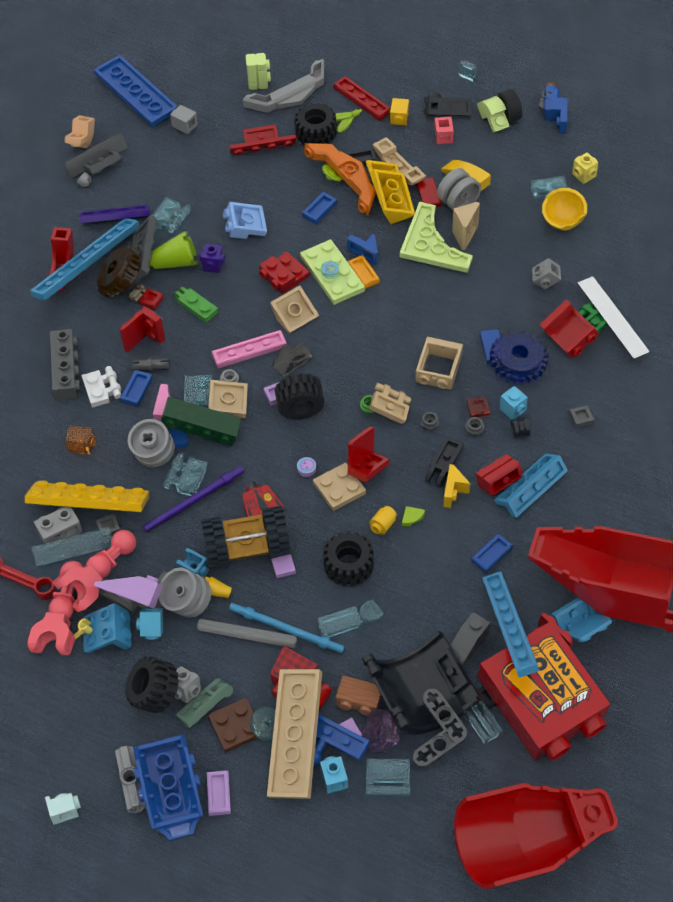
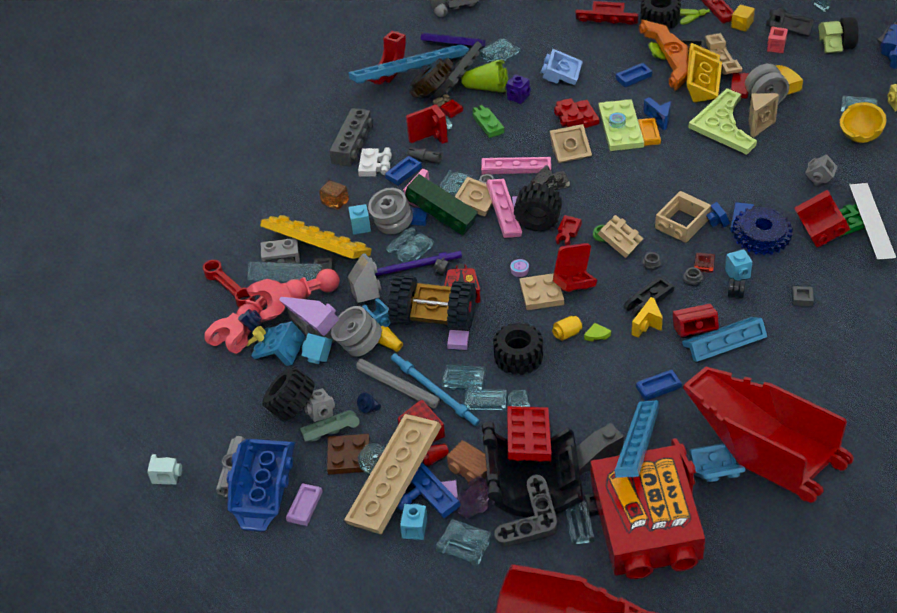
camera: 25 degrees right, 10 degrees down
none -> dark blue plate [238,309,262,331]
none -> medium azure brick [348,204,371,235]
none -> light grey slope [348,253,382,303]
none -> dark blue plate [357,392,381,413]
none -> dark grey plate [433,257,449,275]
none -> clear light blue plate [442,365,486,390]
none -> bright pink tile [486,179,522,238]
none -> red plate [507,406,551,462]
none -> red plate [556,215,582,246]
none -> blue tile [706,202,730,227]

